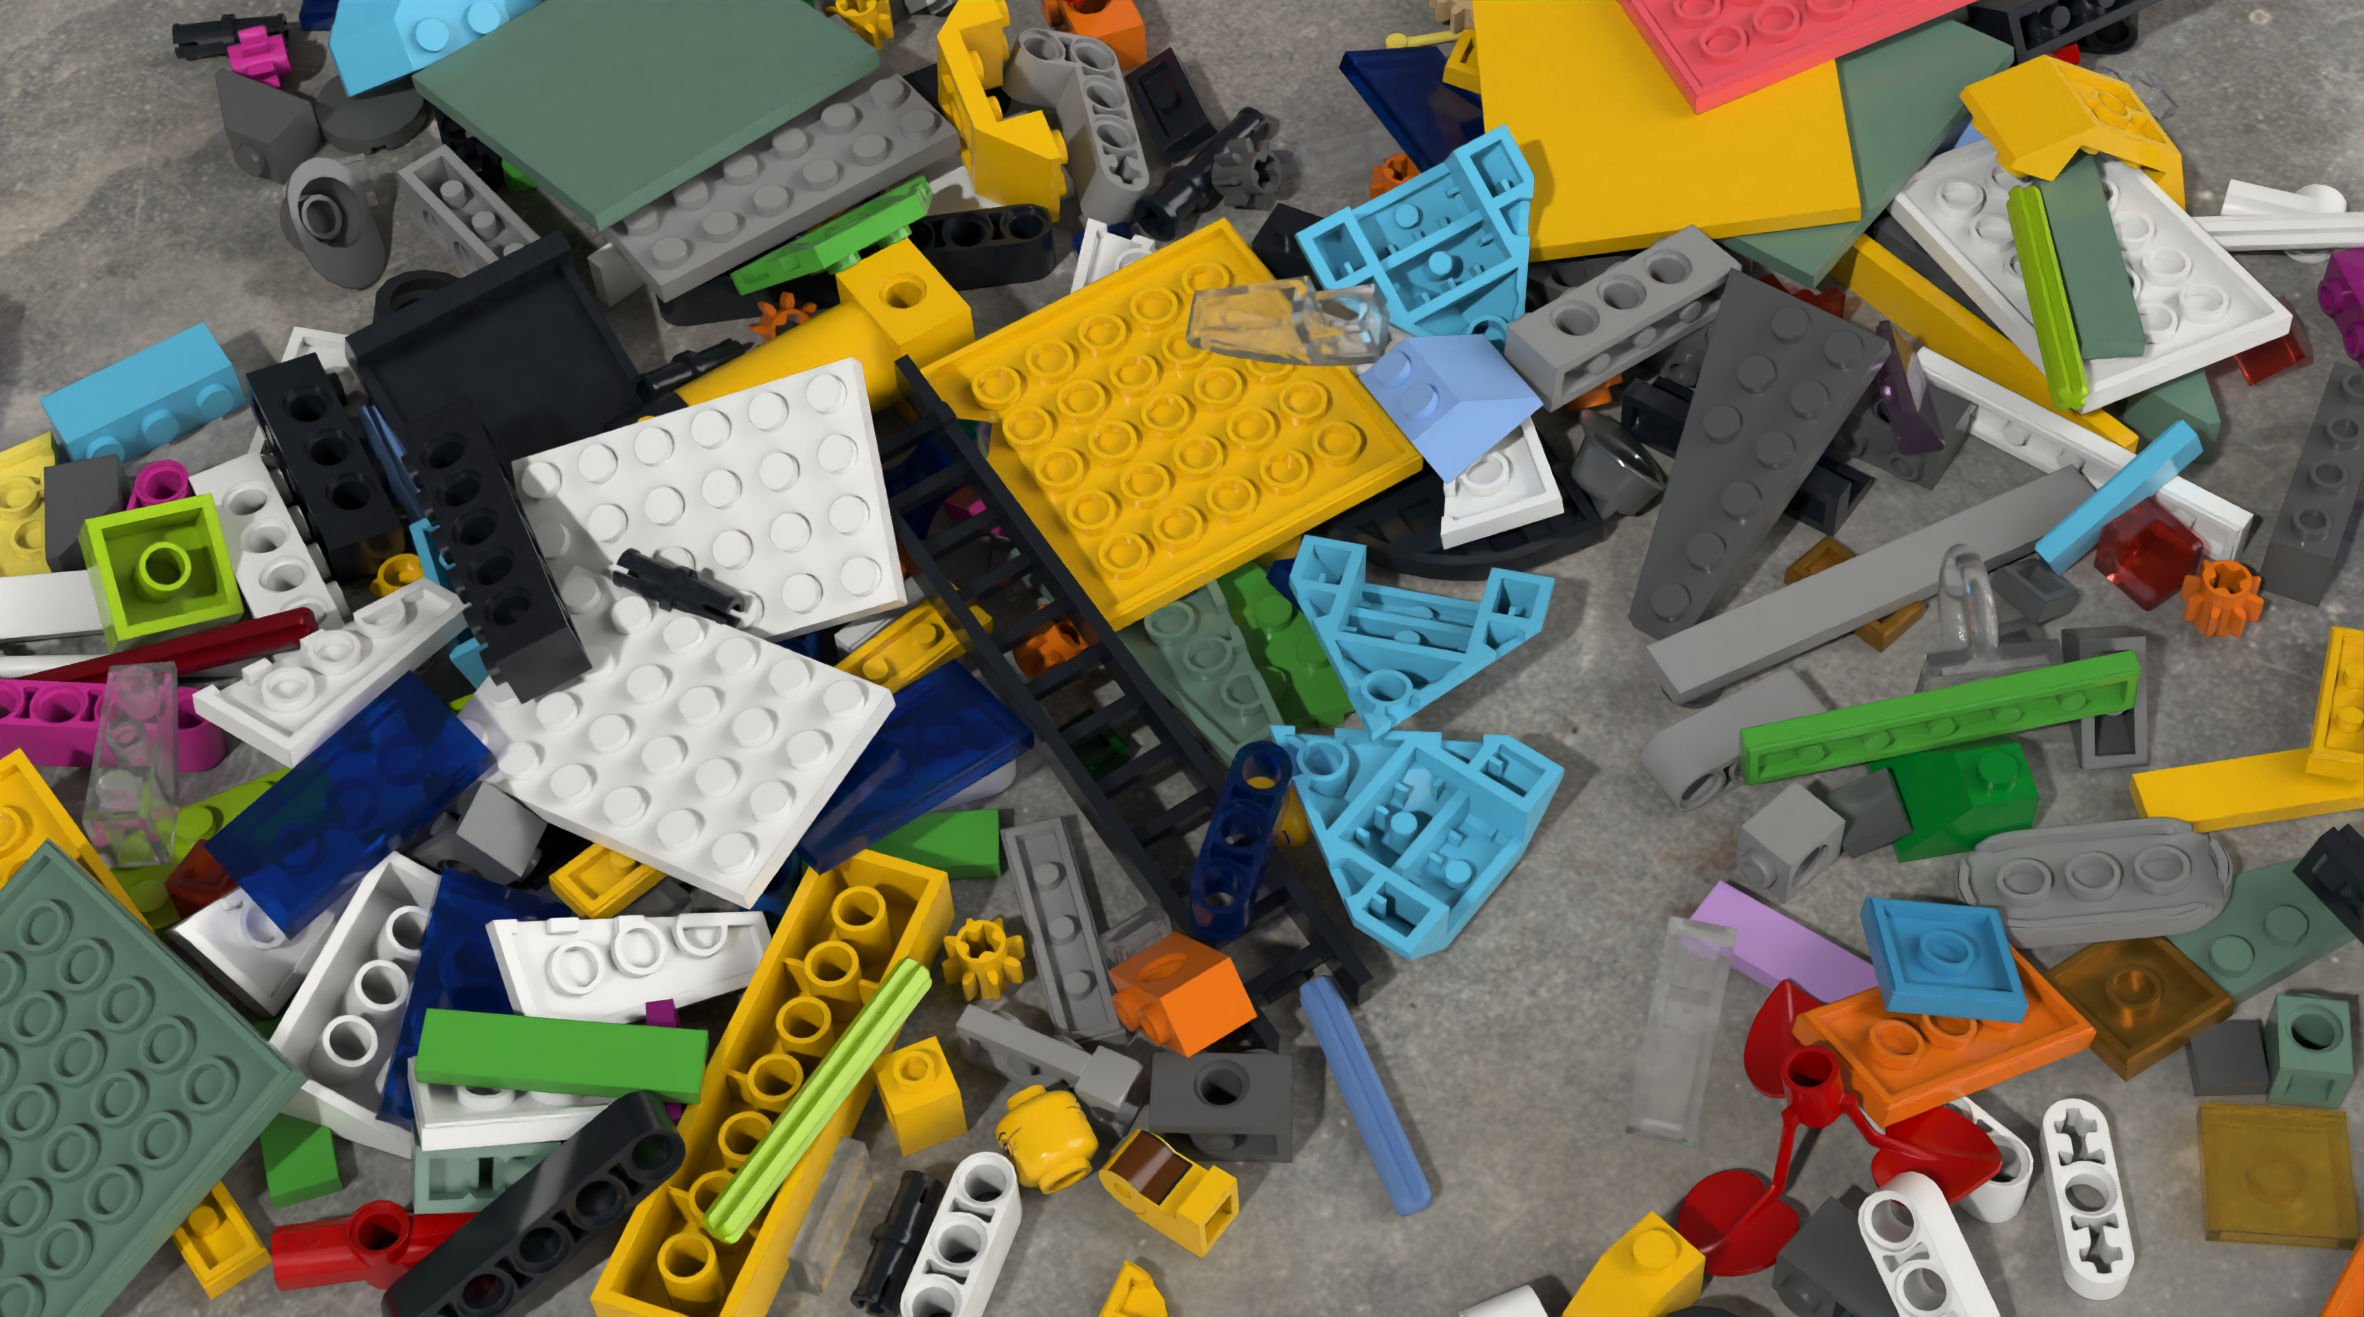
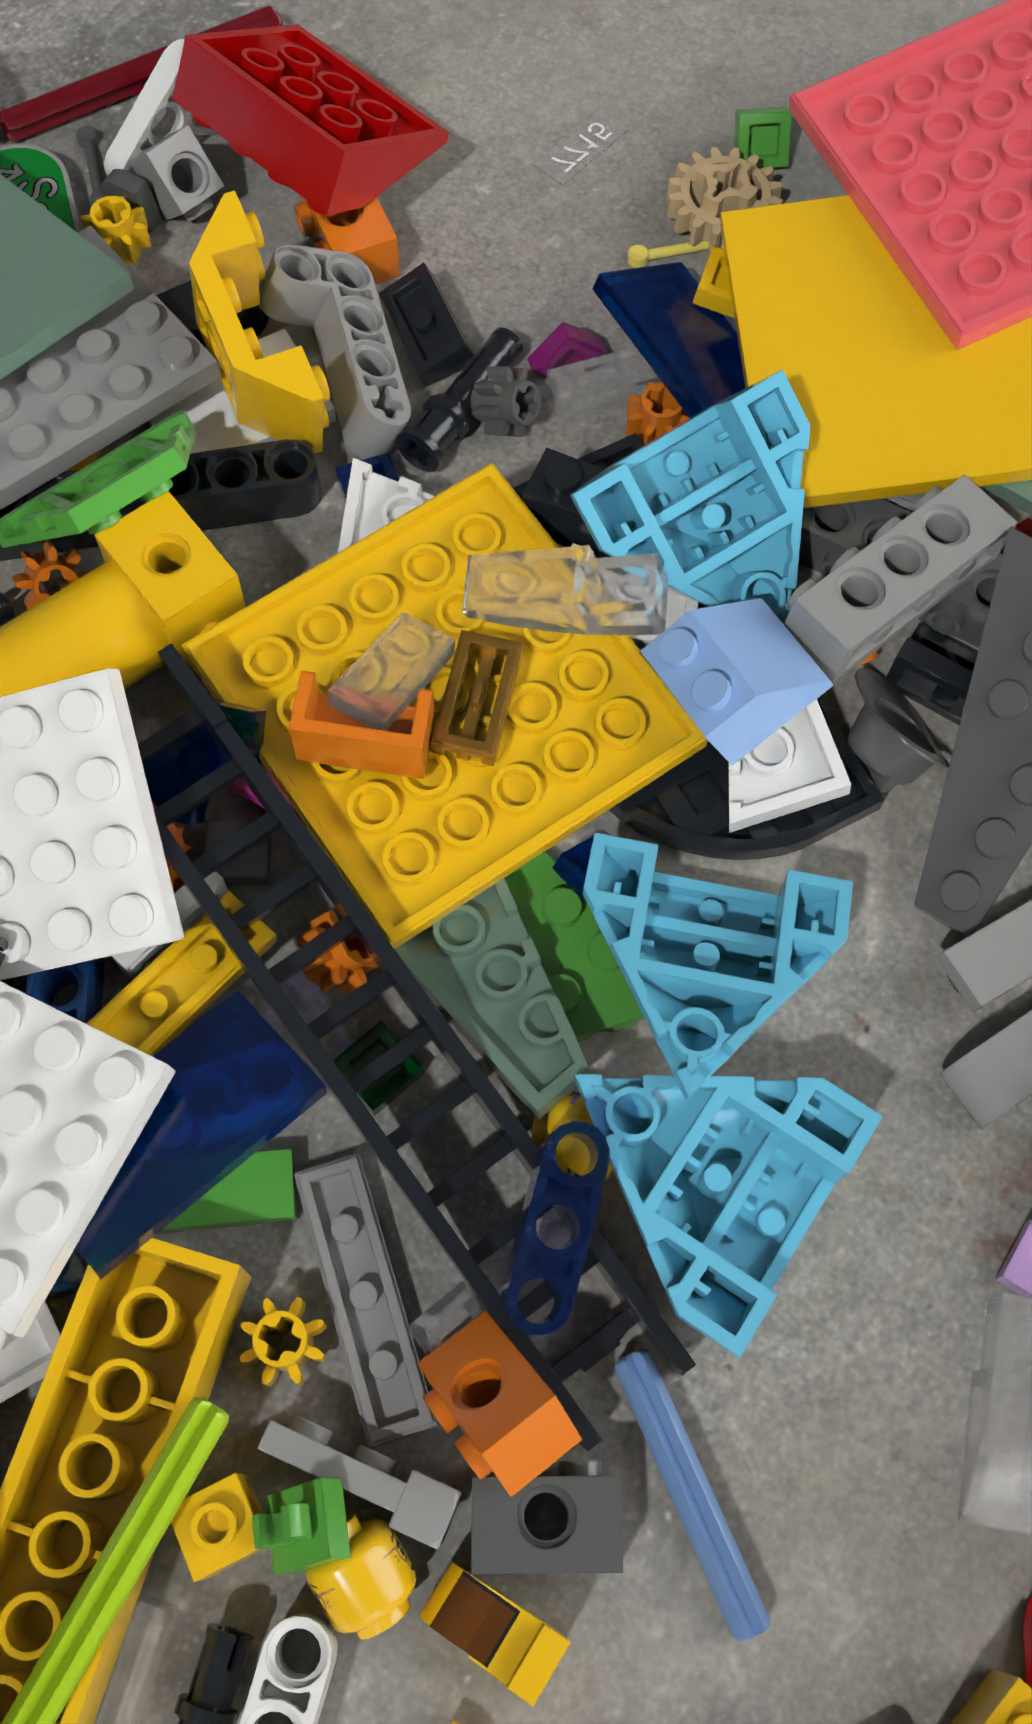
camera: 10 degrees left, 15 degrees up
none -> bright green tile [252,1477,351,1575]
none -> orange panel [288,670,435,779]
none -> clear tile [328,611,456,731]
none -> pearl gold tile [431,630,523,766]
none -> magenta tile [527,322,606,376]

